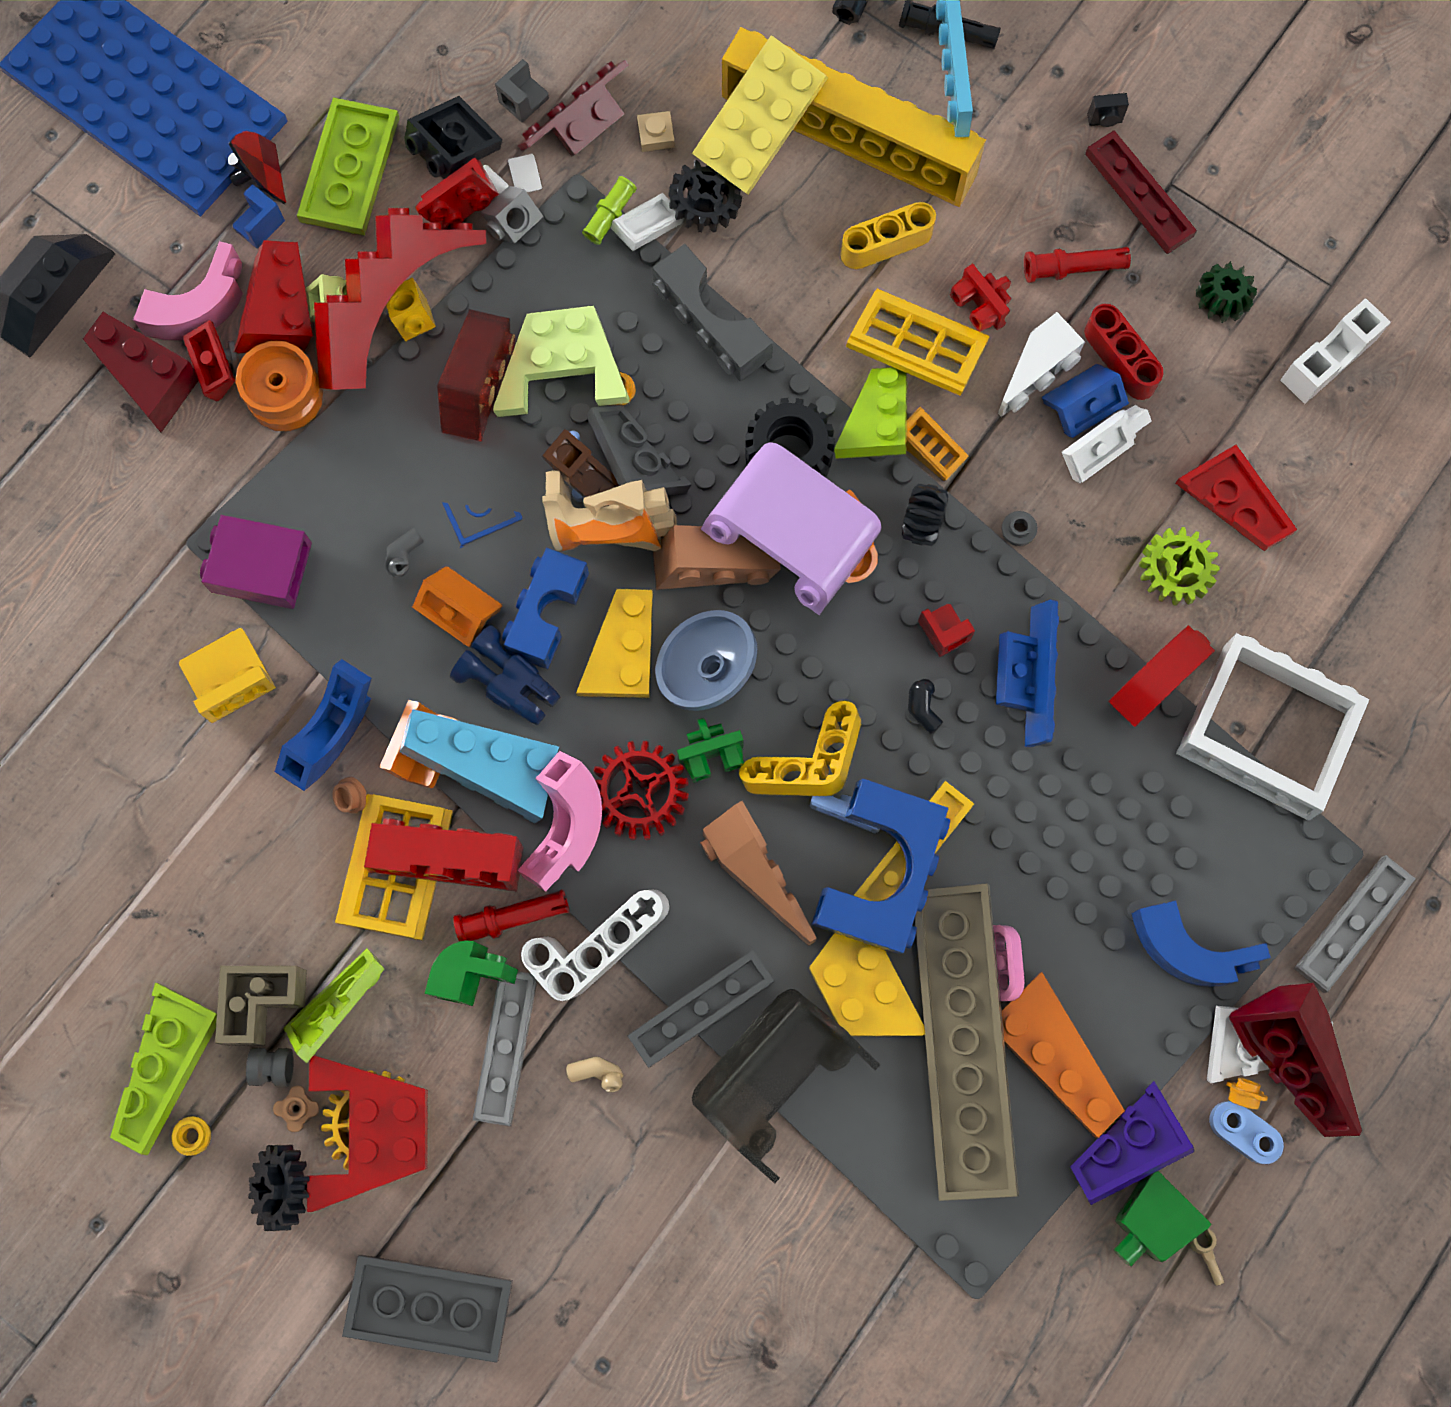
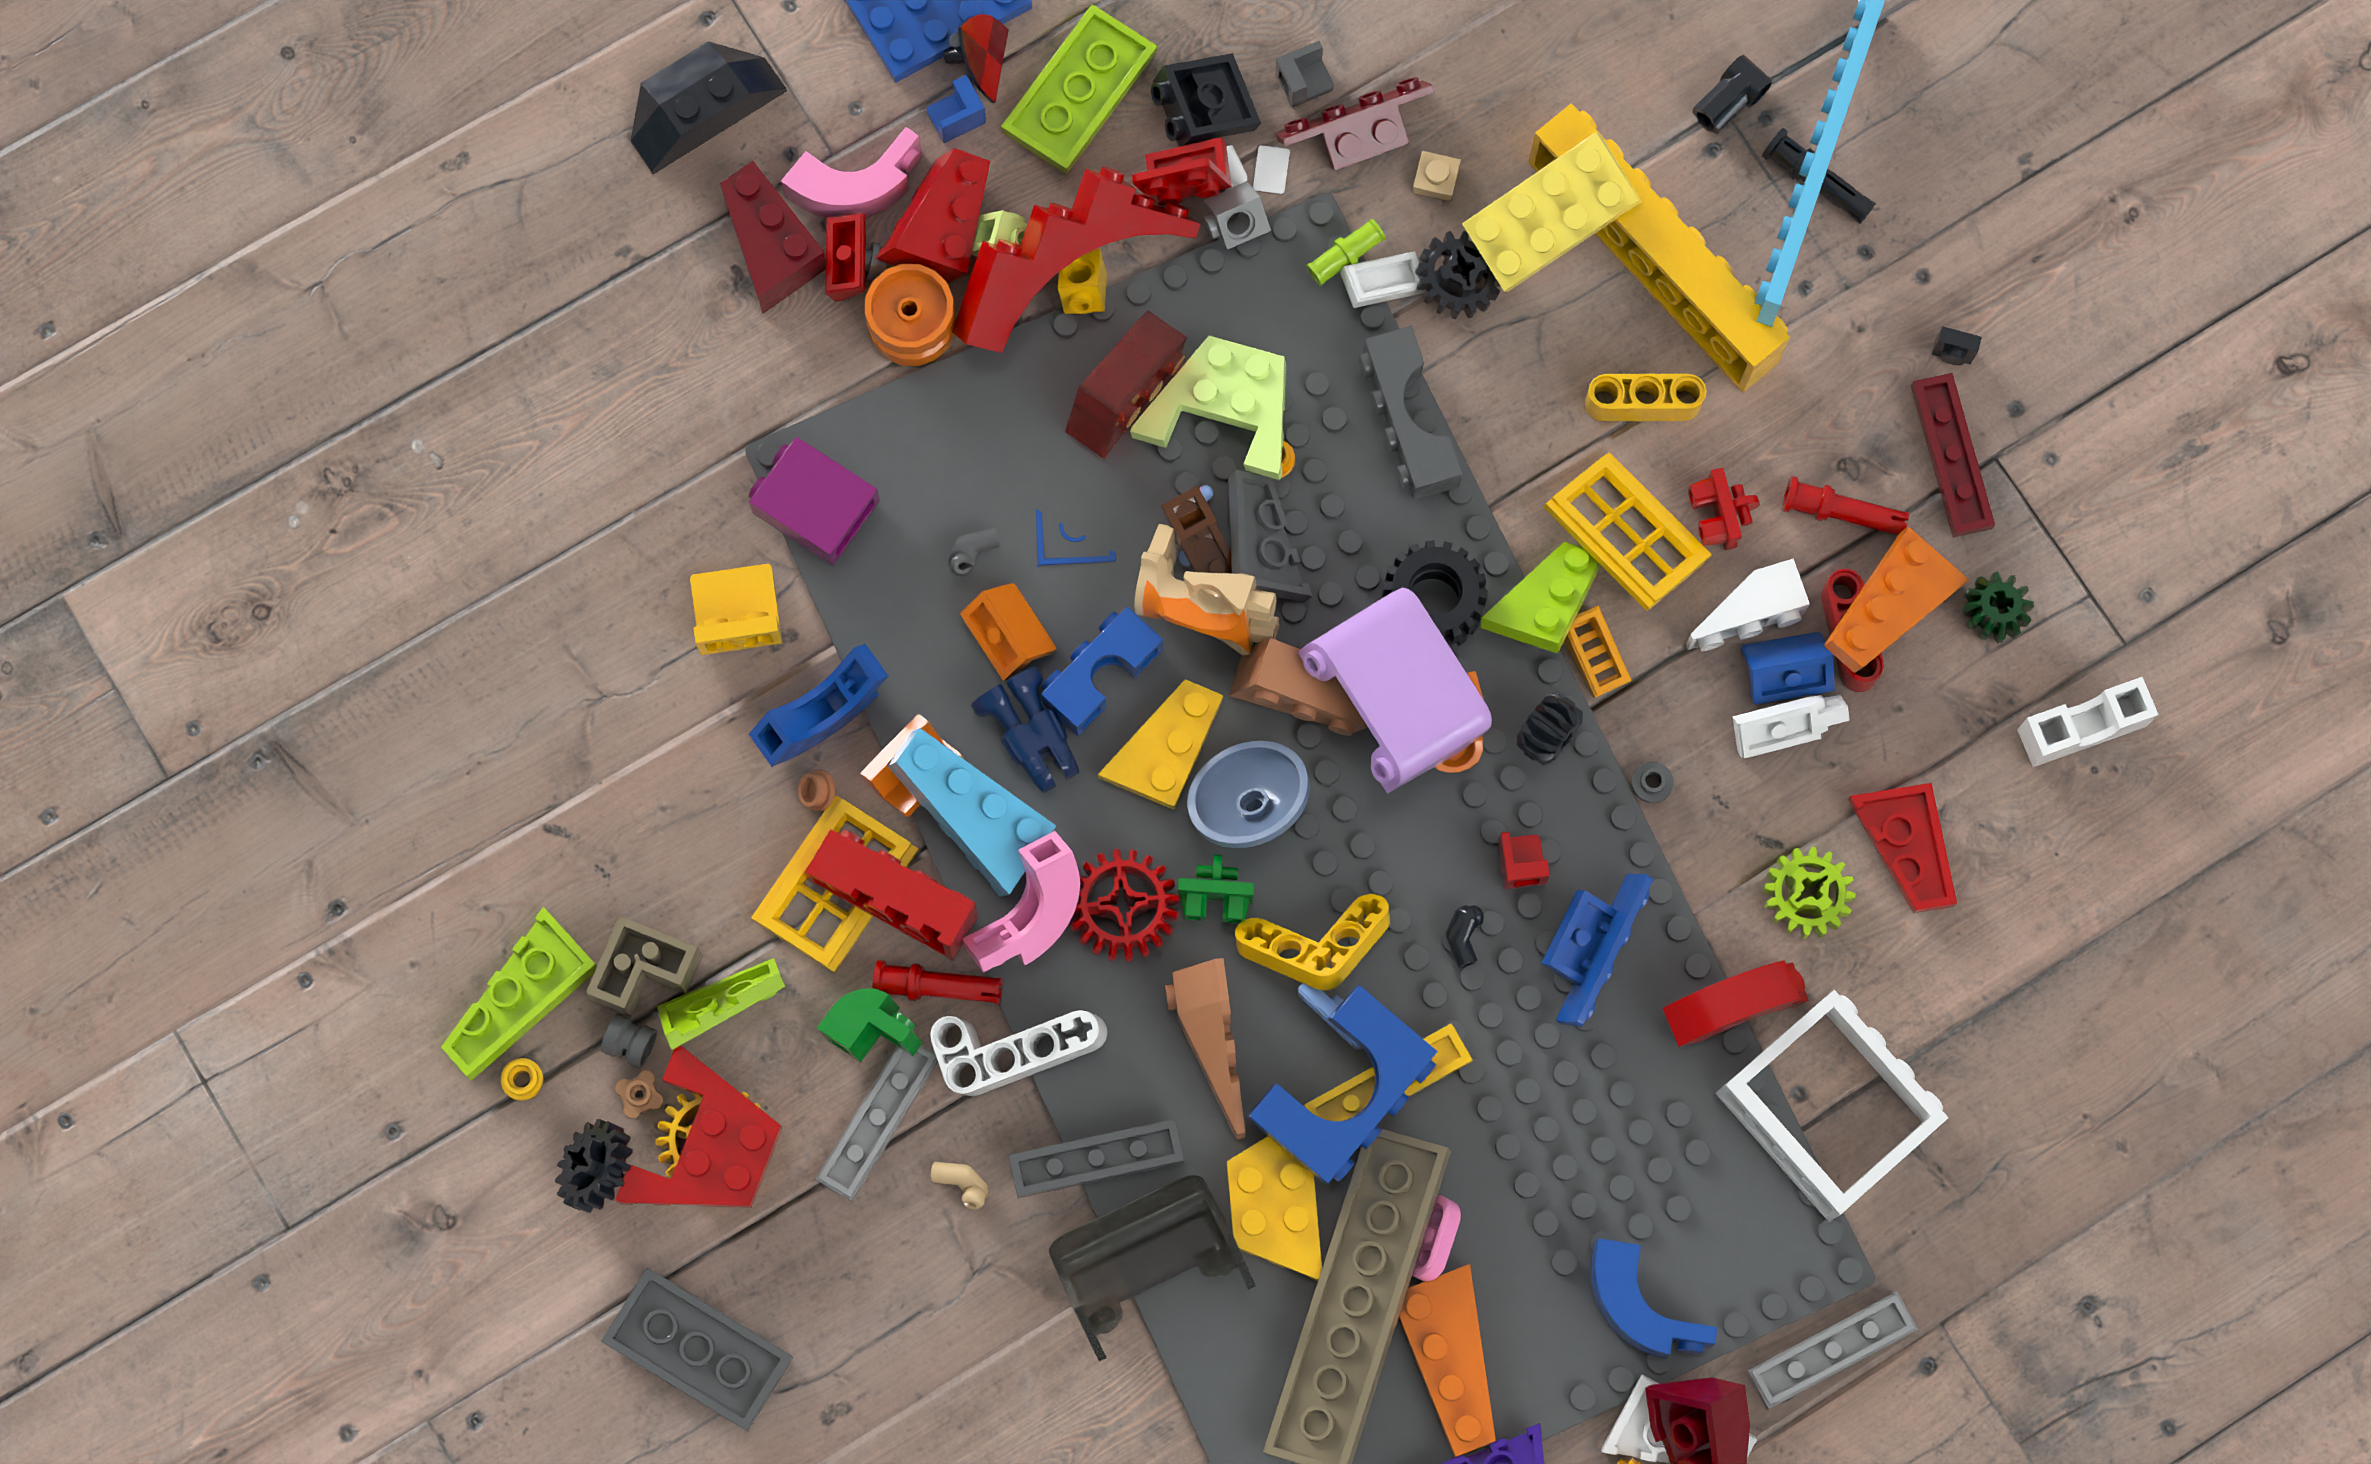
camera: 20 degrees right, 0 degrees up
none -> orange wing [1824,527,1969,673]

